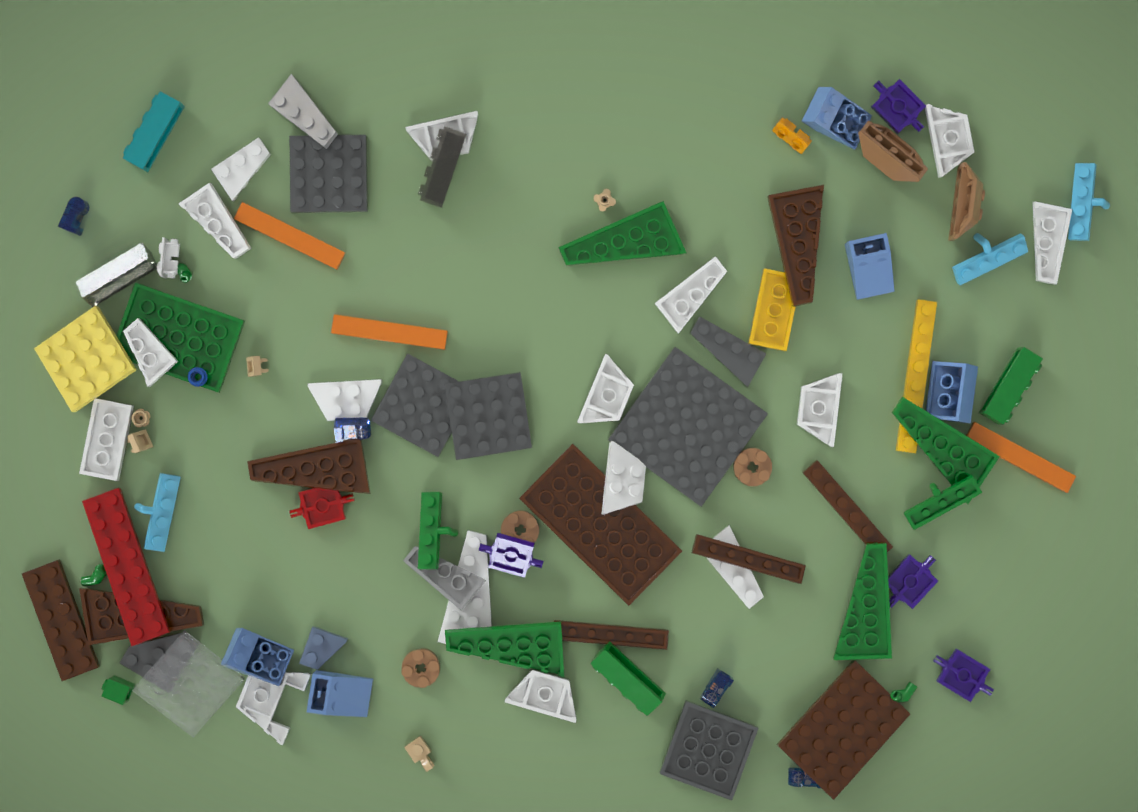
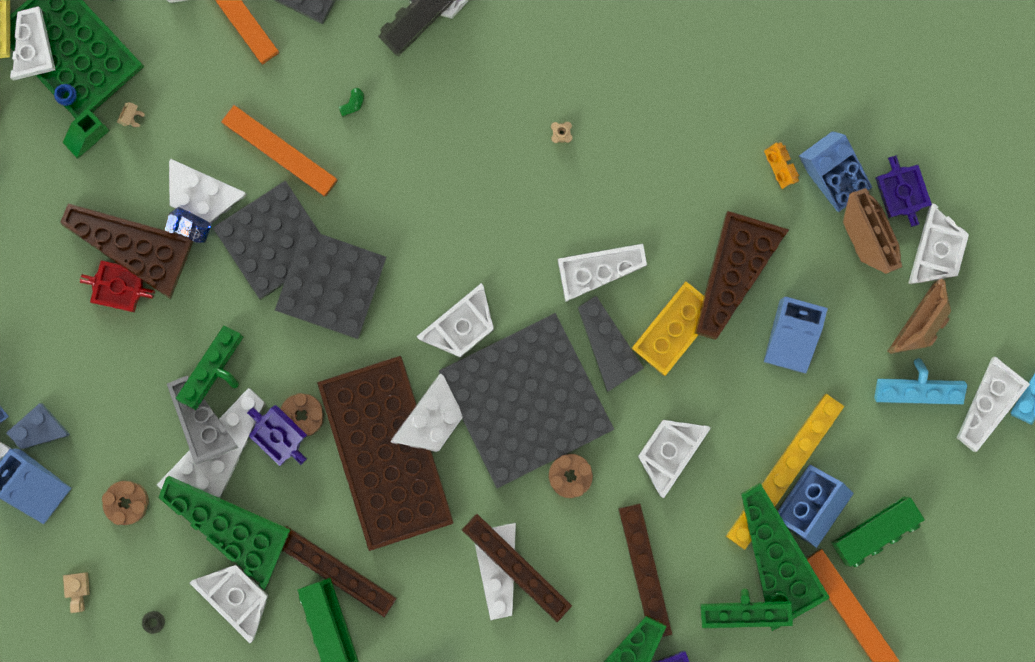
camera: 25 degrees right, 5 degrees down
green wing [558,201,687,266] -> none
none -> green slope [62,108,110,159]
none -> clear smoke plate [142,611,165,634]
none -> green arm [339,88,364,117]

